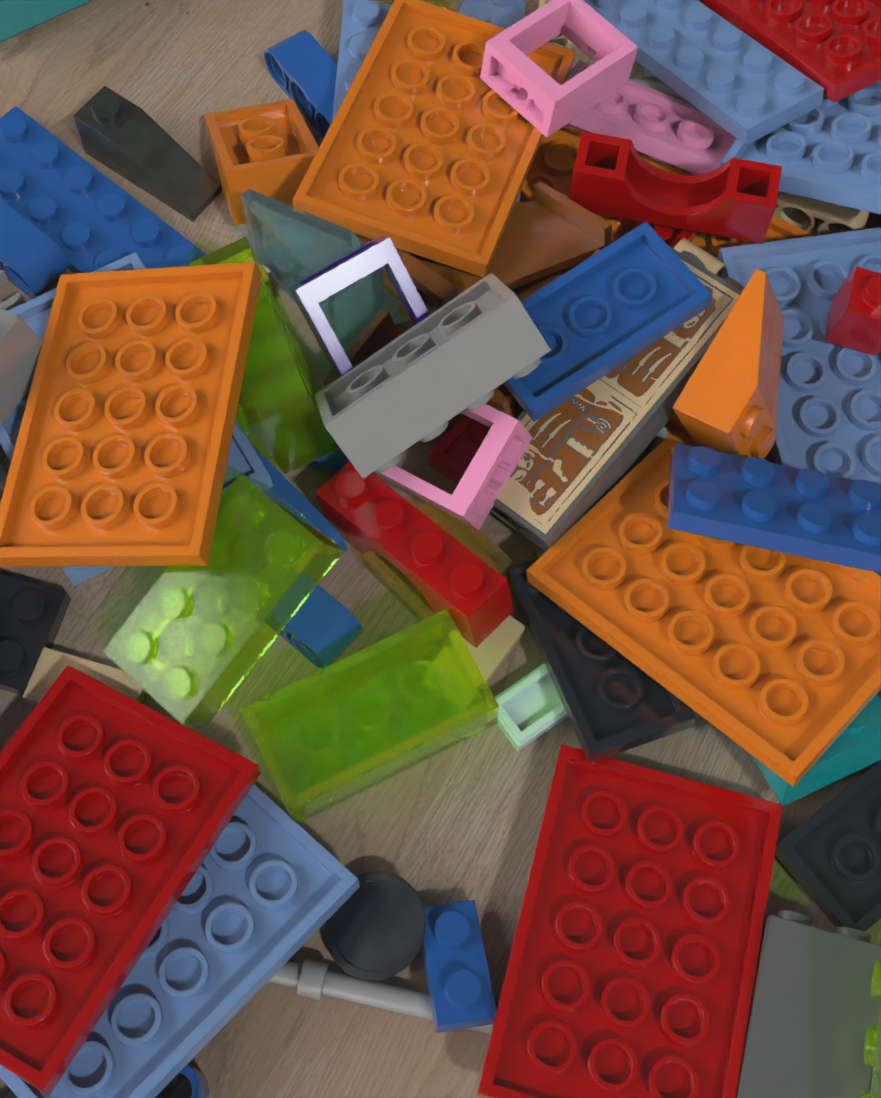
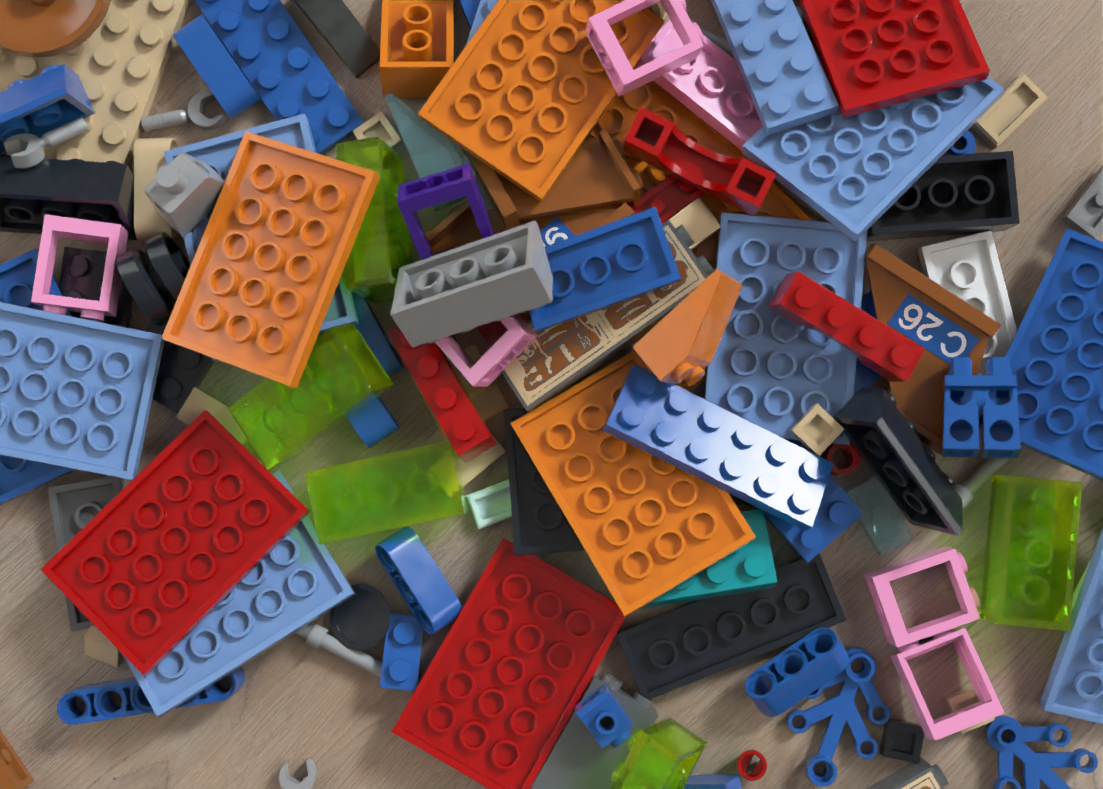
camera: 20 degrees right, 20 degrees up
none -> beam [375,526,462,635]
none -> blue brick [575,684,633,748]

